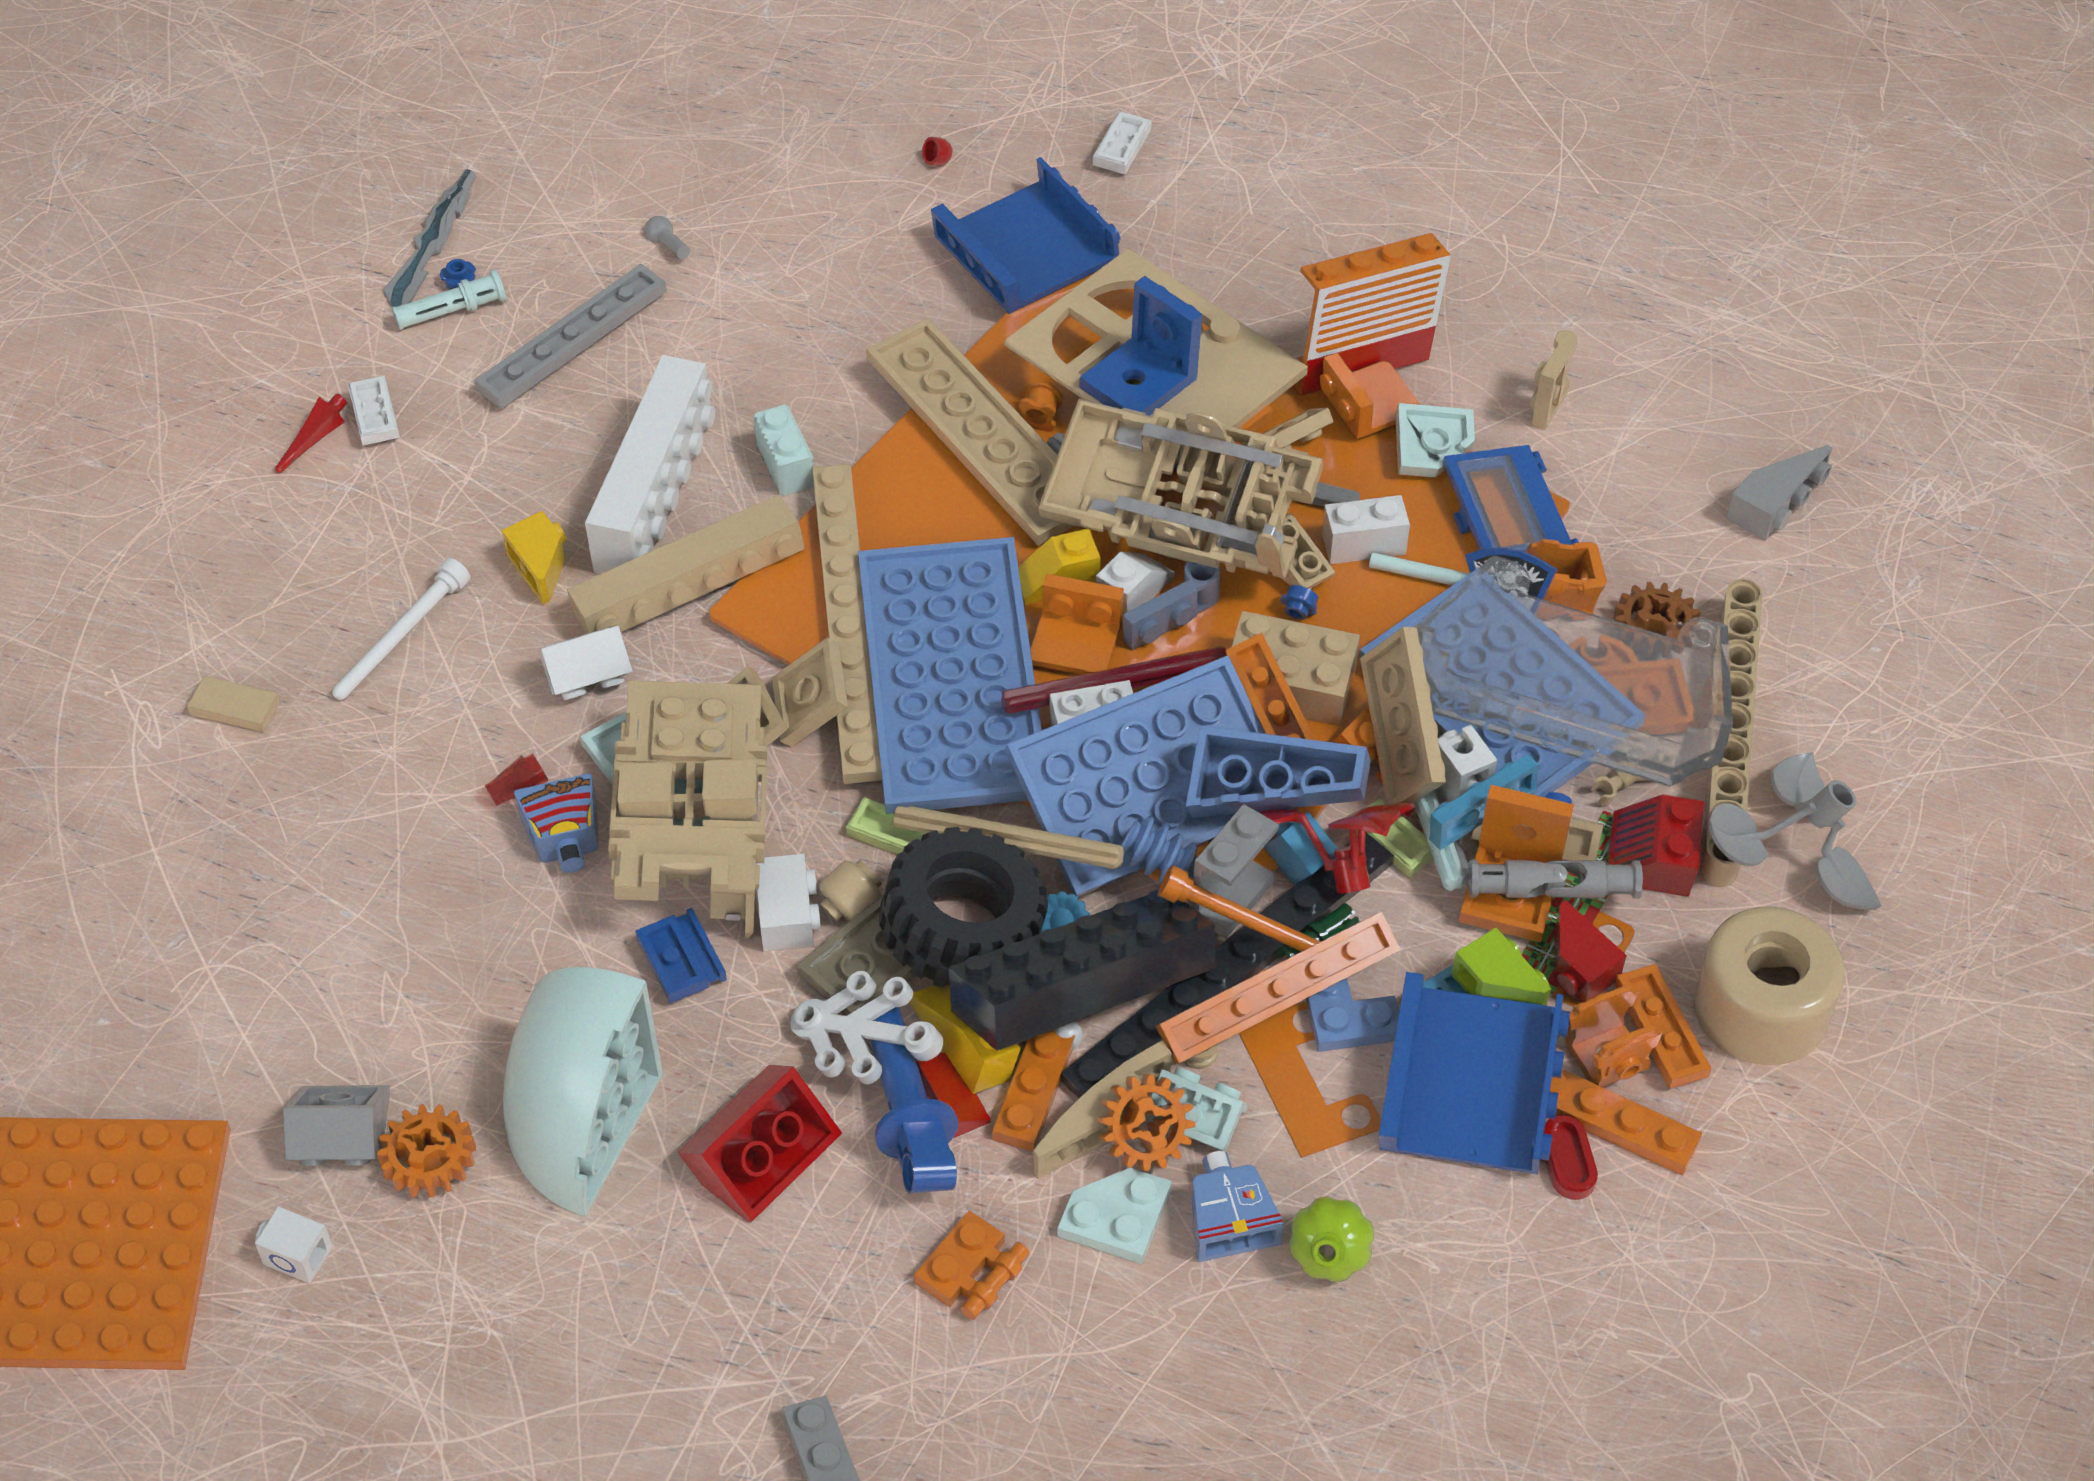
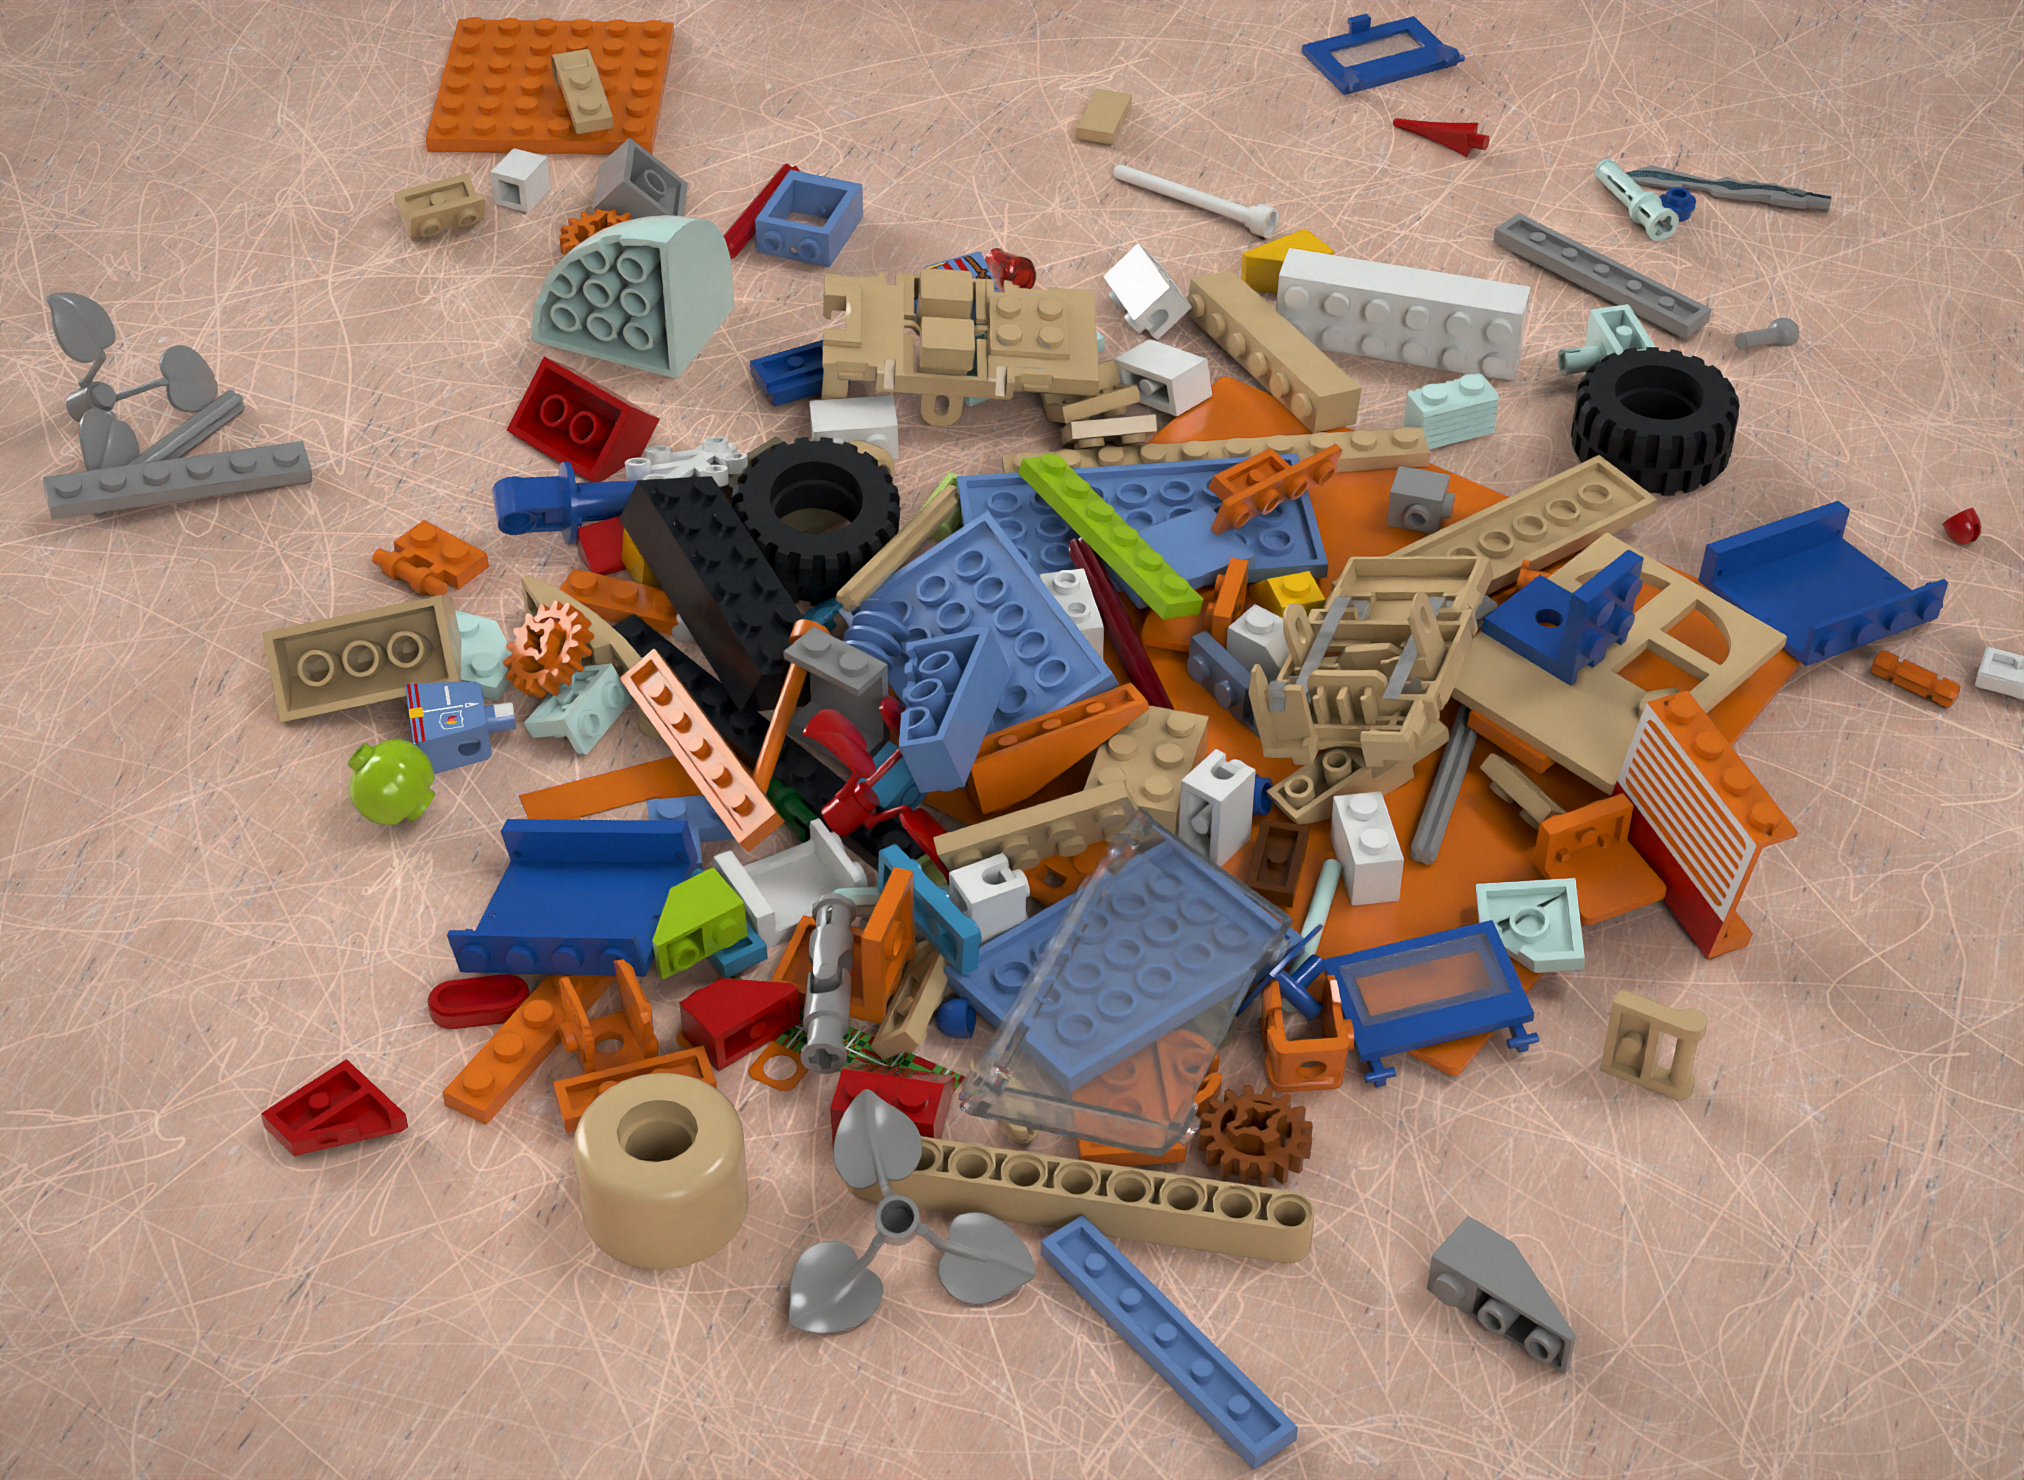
camera: 90 degrees right, 10 degrees down
white plate [347,375,400,446] -> none
none -> red wing [261,1059,408,1156]
none -> tan slope [262,595,462,723]
none -> tan bracket [394,173,485,239]
none -> tan plate [551,49,613,134]
none -> white panel [714,818,868,949]
none -> red axle [723,163,800,259]
none -> medium blue window [755,170,863,267]
none -> lime plate [1018,454,1204,620]
none -> medium blue plate [1041,1215,1298,1469]
none -> medium blue tile [1100,506,1255,609]
none -> white brick [1114,339,1212,416]
none -> white brick [1178,749,1256,869]
none -> orange bracket [1208,444,1343,535]
none -> reddish brown plate [1245,819,1310,908]
none -> blue piece [1302,13,1465,95]
none -> light grey brick [1387,466,1455,534]
none -> light aqua brick [1558,304,1656,376]
none -> black tyre [1571,347,1740,496]
none -> orange axle [1871,650,1961,708]

